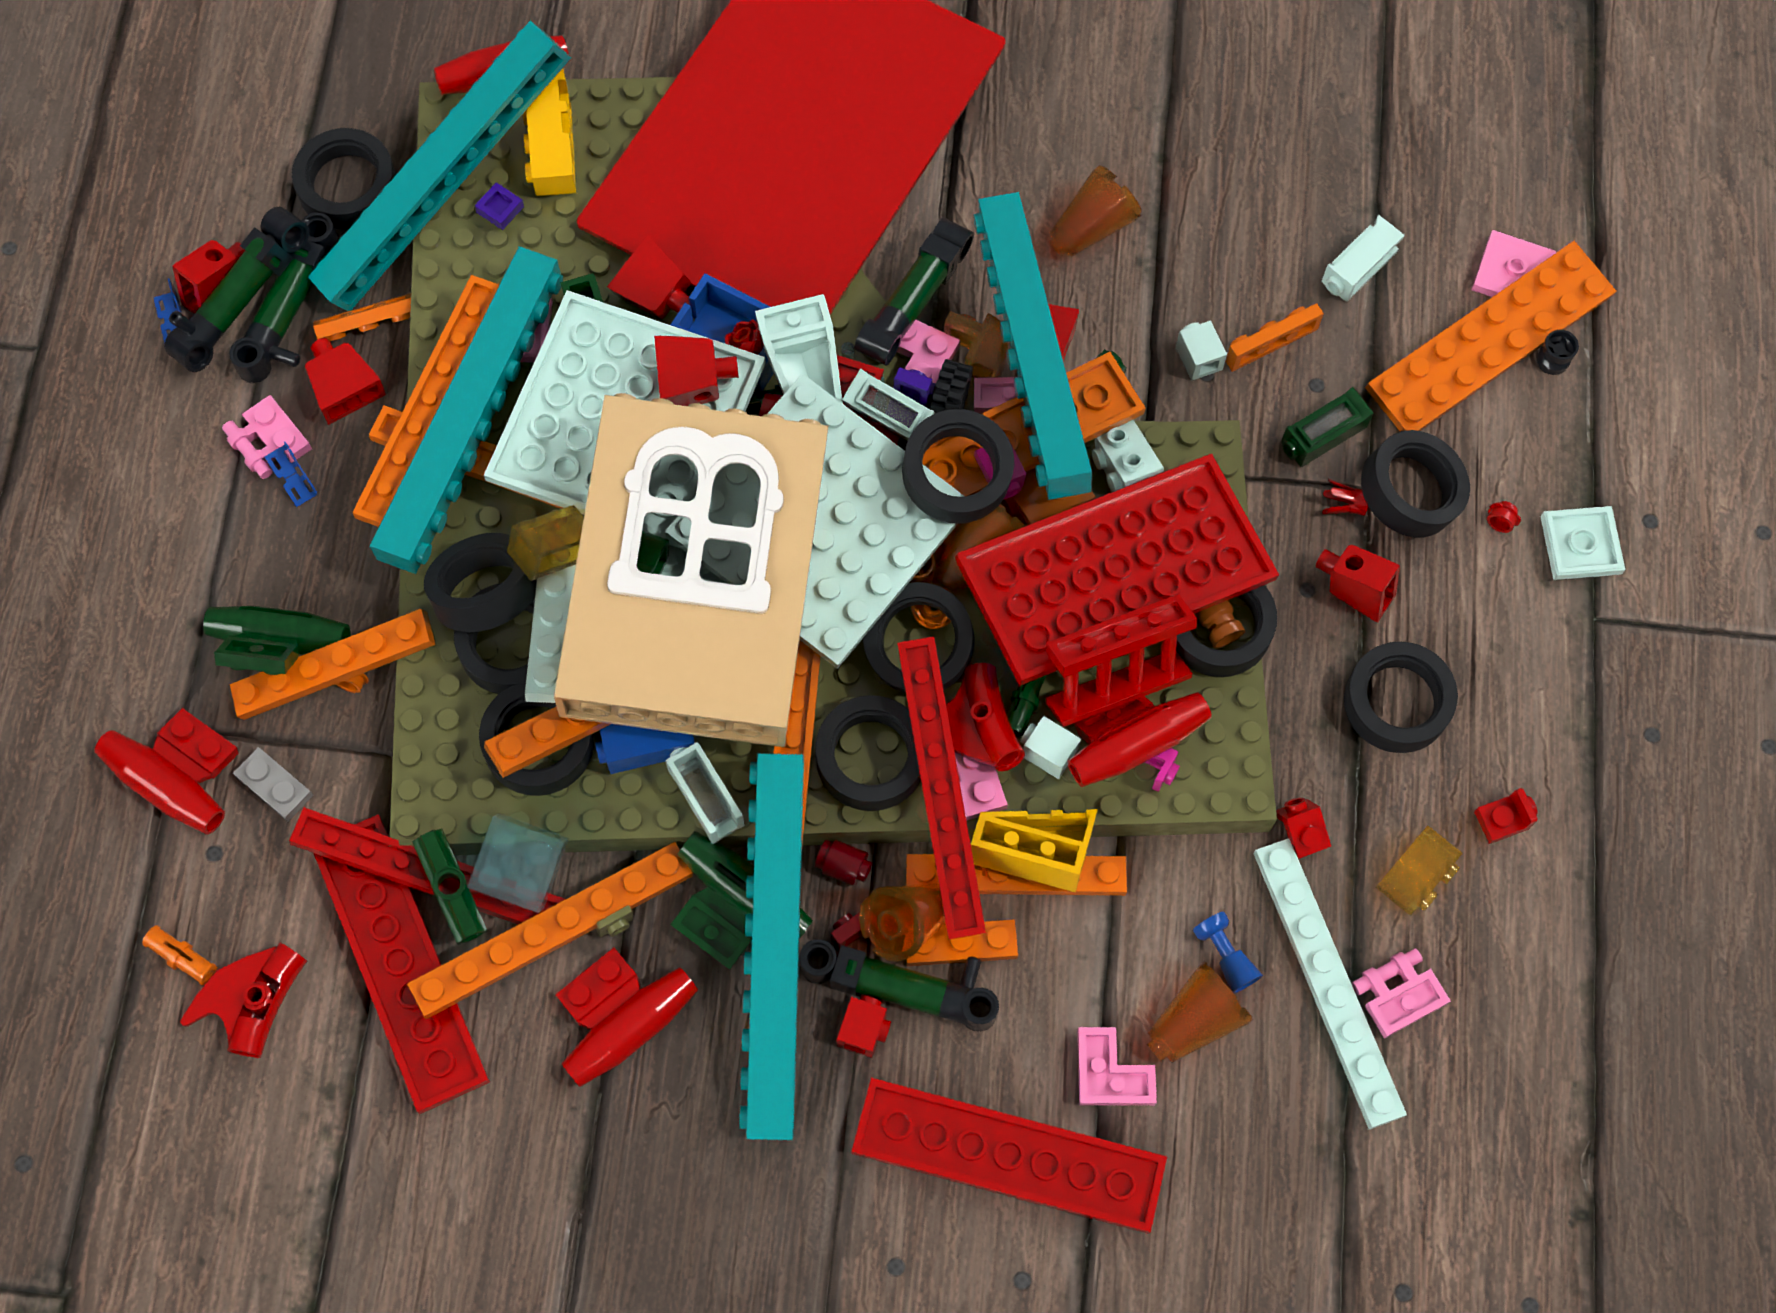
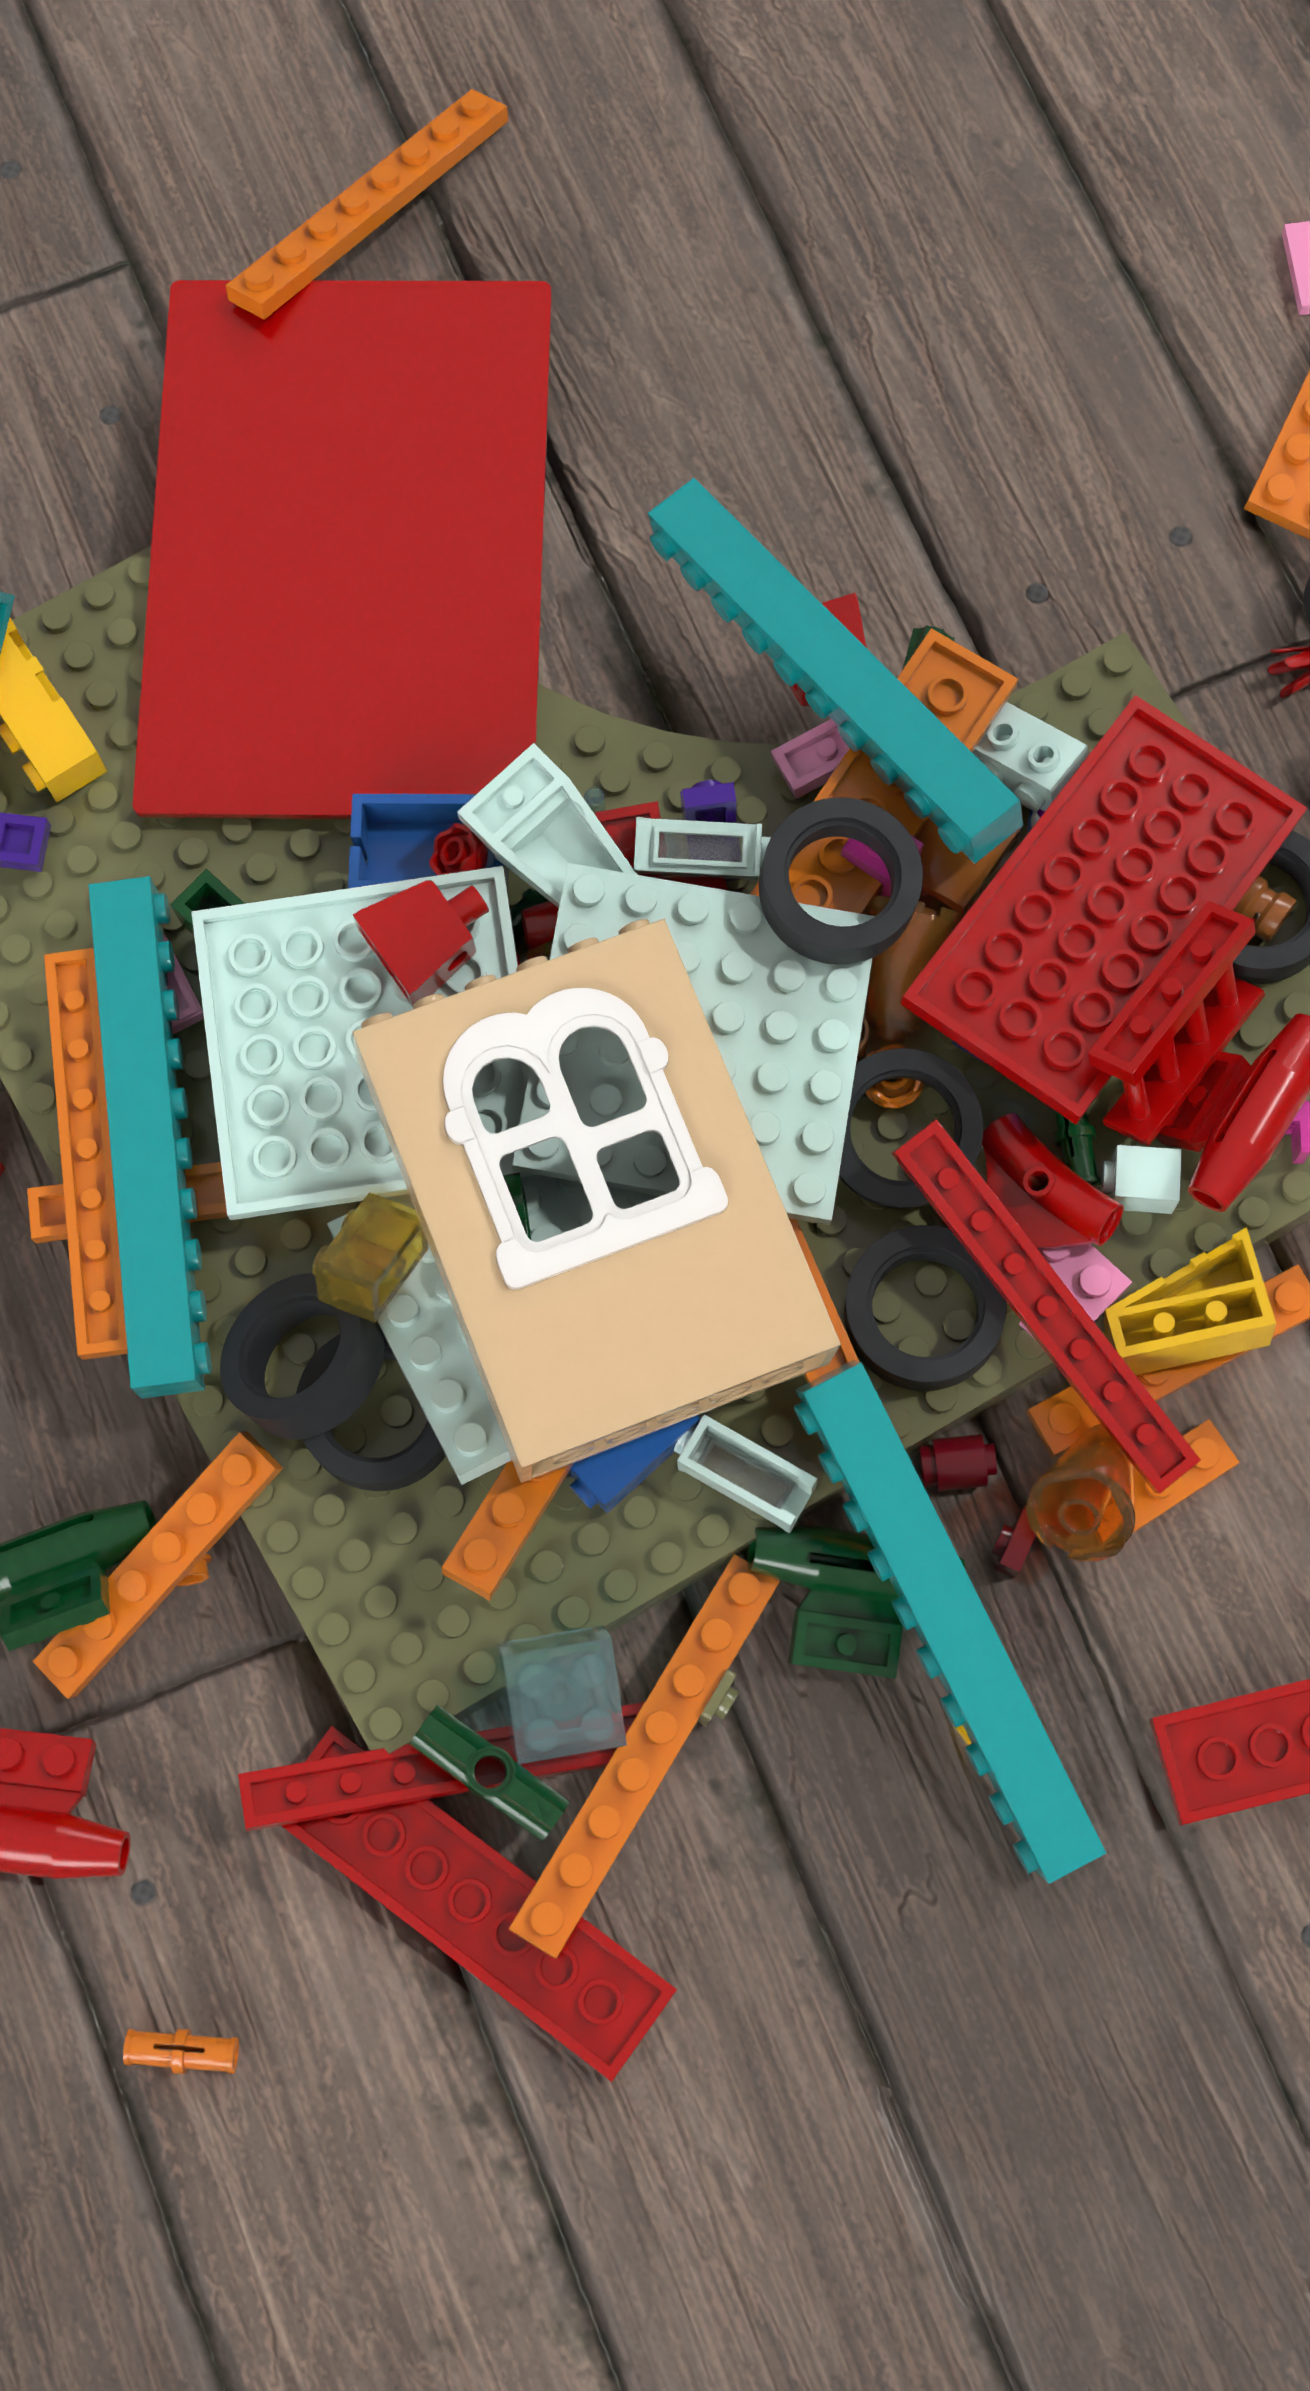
camera: 20 degrees left, 5 degrees up
red pin [180,942,307,1058] -> none
light grey plate [233,747,313,822] -> none
black tyre [479,681,594,796] -> none
red plate [555,948,698,1087] -> none
red torso [607,235,691,319] -> none
piece [799,939,999,1032] -> none
red brick [837,995,891,1058] -> none
black piece [854,217,975,366] -> none
bright pink plate [897,320,960,389] -> none
black tyre [930,359,973,413] -> none
clear orange brick [944,311,1009,378] -> none
clear orange cone [1049,165,1142,257] -> none
light aqua brick [1175,321,1227,381] -> none
orange plate [1225,303,1324,372] -> none
dark green window [1281,387,1373,468] -> none
light aqua window [1321,215,1405,302] -> none

